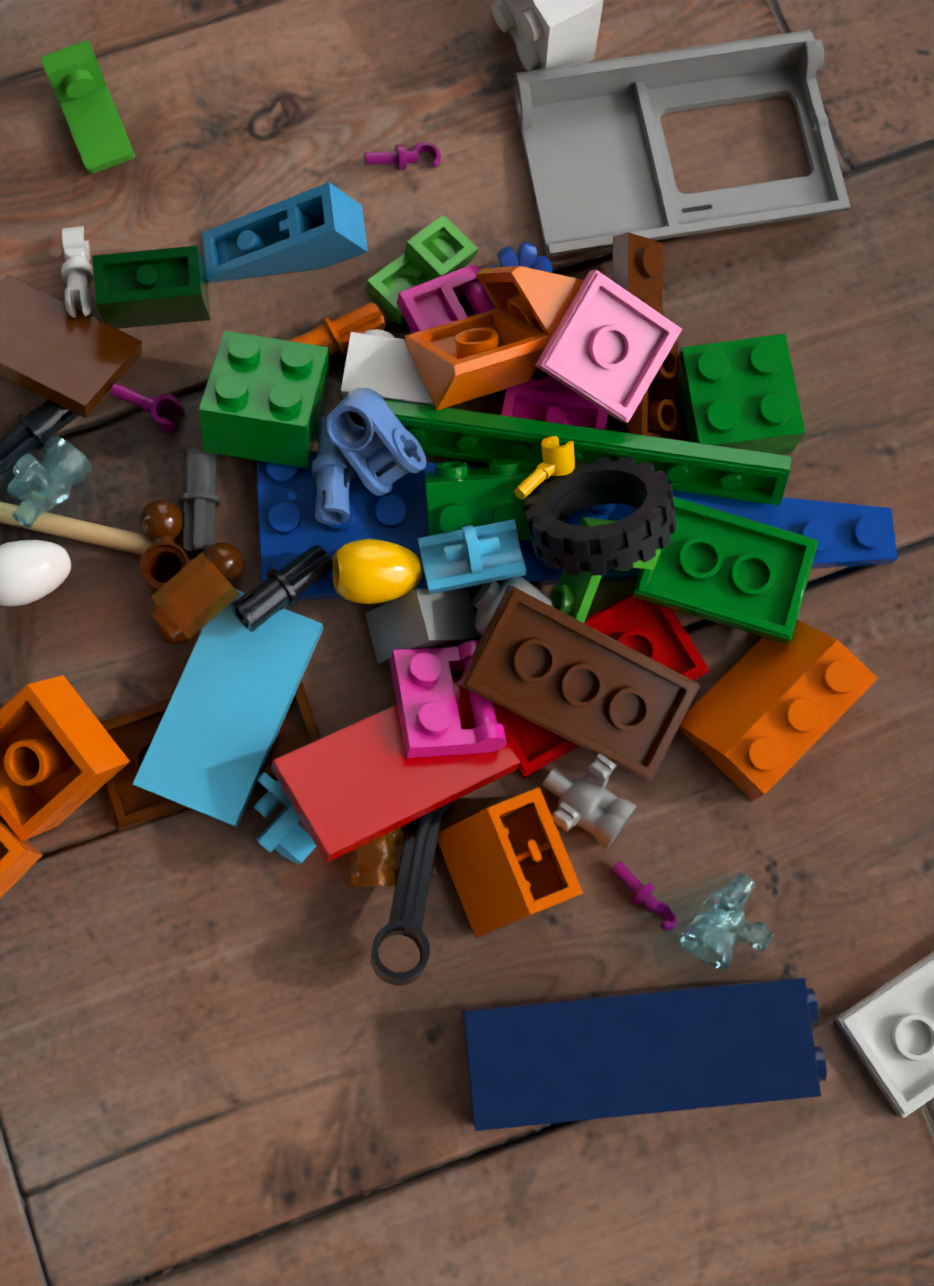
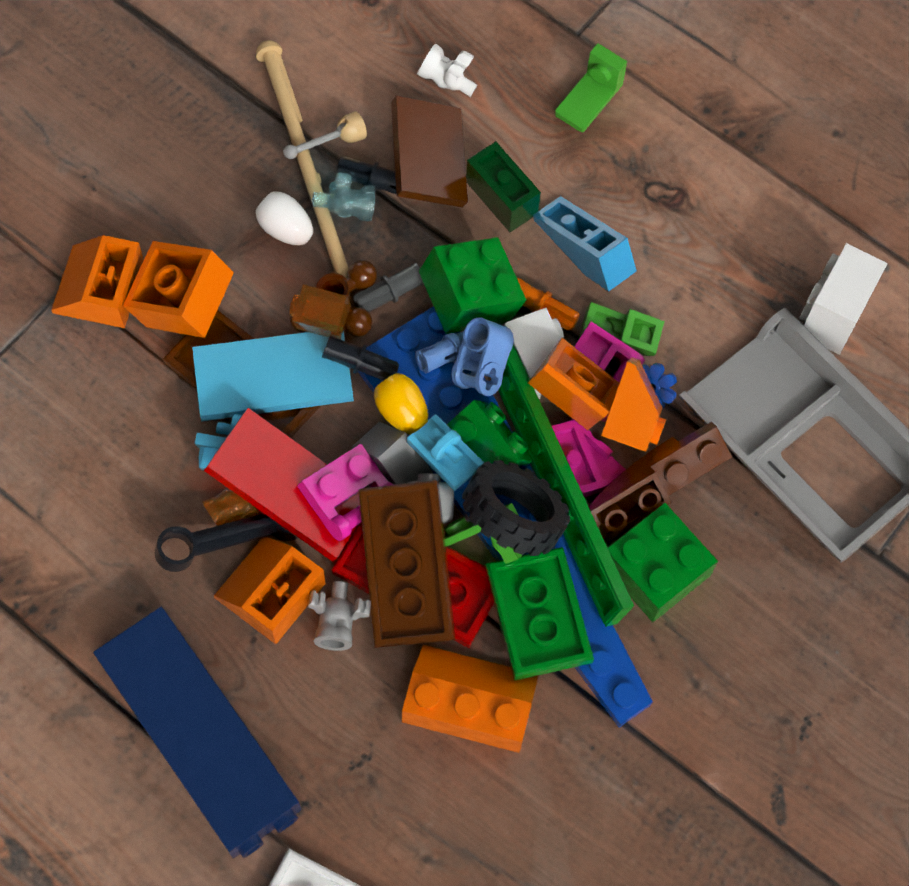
camera: 60 degrees right, 10 degrees down
white piece [61,226,93,318] -> none
magenta hand [110,382,185,433] -> none
magenta hand [364,142,441,170] -> none
yellow hand [514,436,575,500] -> none
bright pink tile [535,270,682,423] -> none
magenta hand [610,860,677,931] -> none
clear light blue piece [678,873,774,970] -> none

